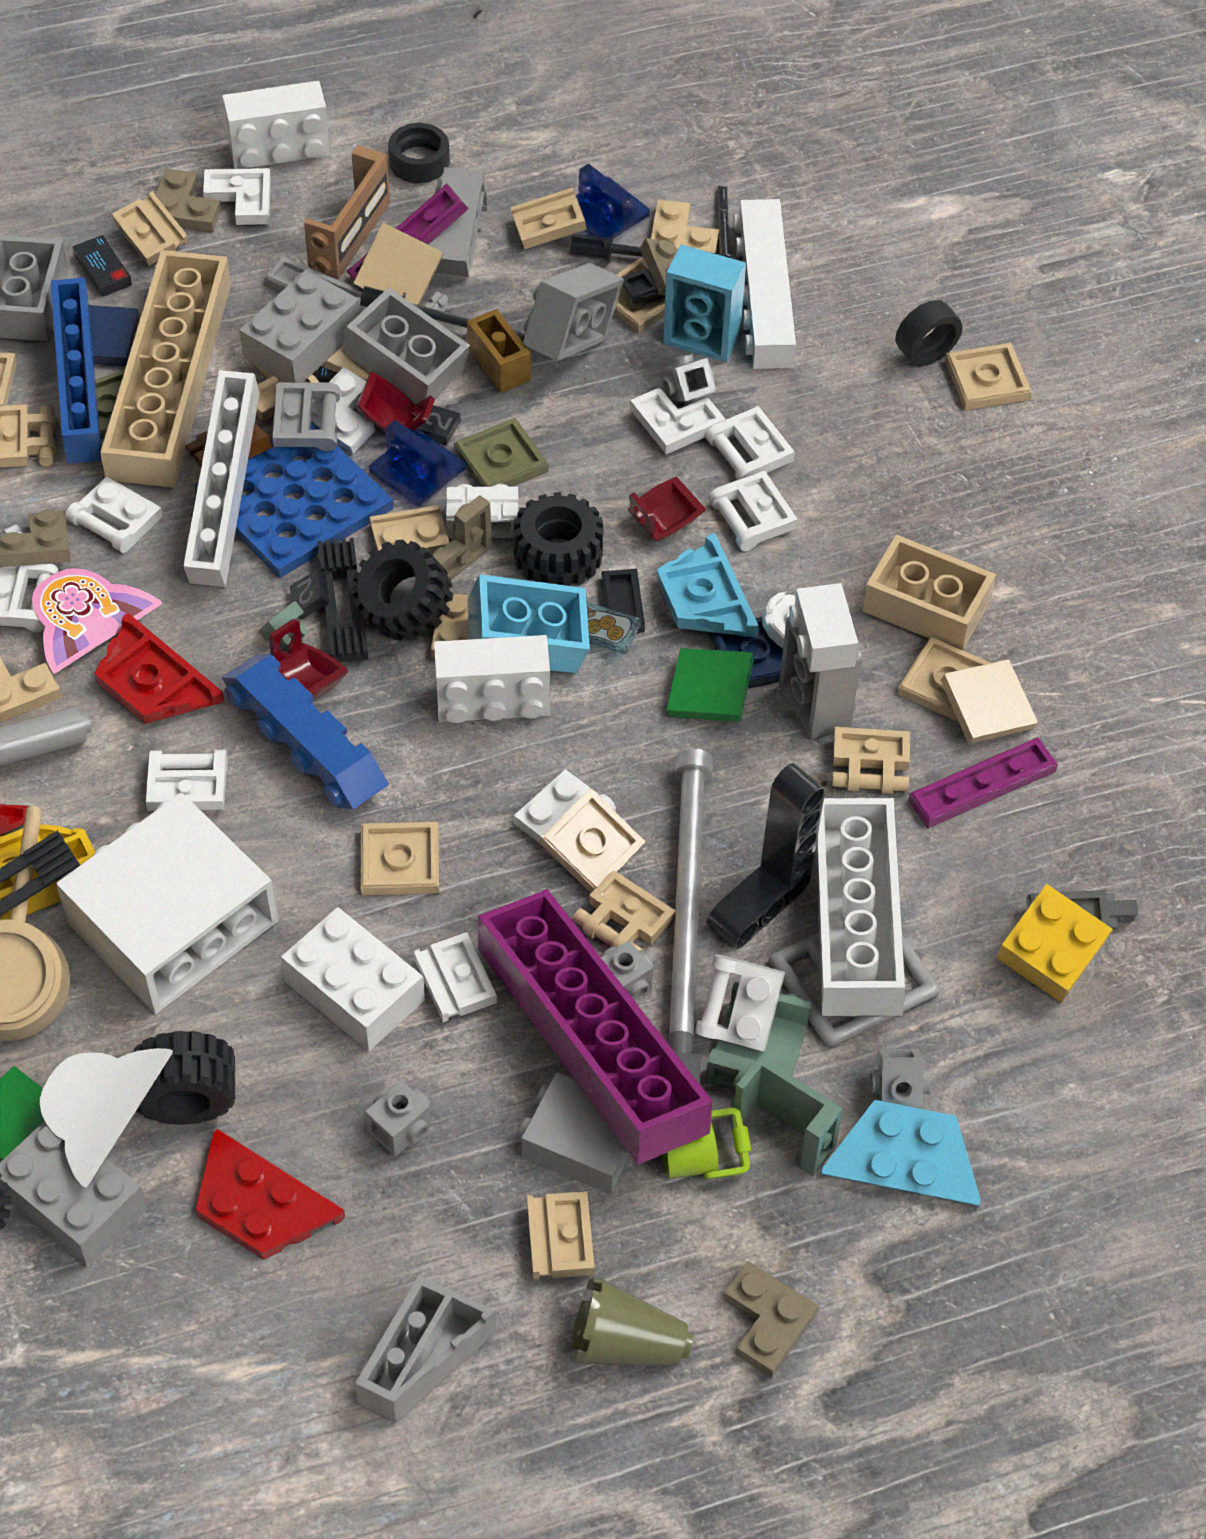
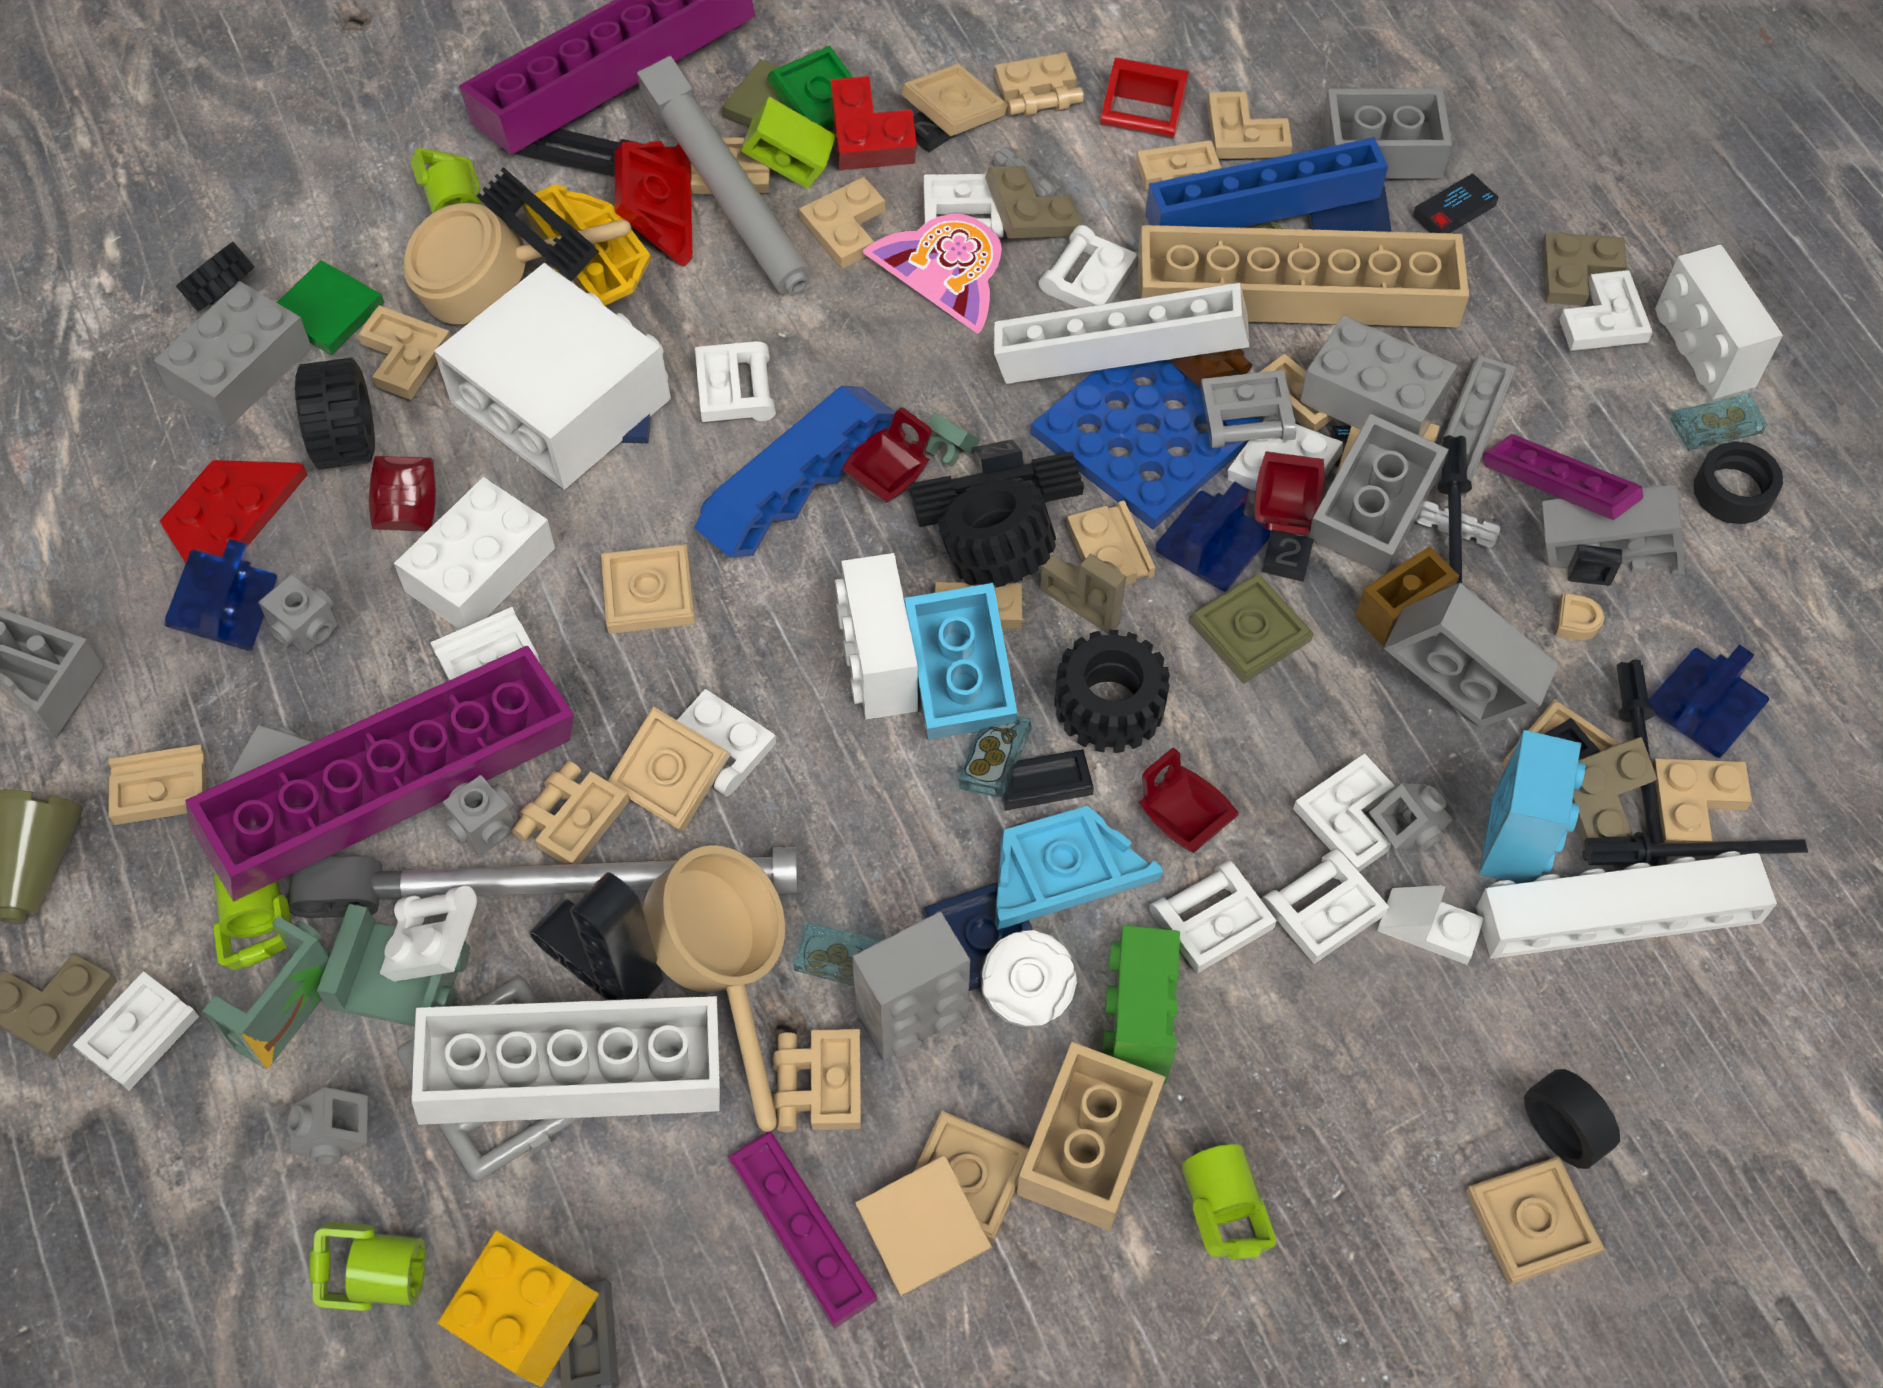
camera: 85 degrees right, 5 degrees up
white sticker [40,1048,173,1188] -> none
red wing [94,613,224,724] -> none
tan plate [112,191,189,266] -> none
medium nougat panel [304,145,390,280] -> none
tan tile [353,222,444,305] -> none
white brick [446,484,518,539] -> none
tan plate [510,187,587,250] -> none
green tile [667,648,754,722] -> none
white brick [789,583,858,672] -> none
medium azure wing [821,1100,981,1207] -> none
none -> white plate [73,971,199,1091]
none -> clear blue bracket [165,538,277,651]
none -> lime piece [309,1222,426,1311]
none -> tan plate [358,305,451,400]
none -> dark red piece [369,456,436,531]
none -> tan piece [643,845,785,1132]
none -> clear light blue tile [794,922,881,986]
none -> bright green wedge [1101,925,1180,1084]
none -> lime piece [1181,1144,1276,1260]
none -> white slope [1377,885,1484,965]
none -> tan tile [1555,592,1605,641]
none -> black tile [1567,545,1622,586]
none -> clear light blue tile [1670,393,1768,451]

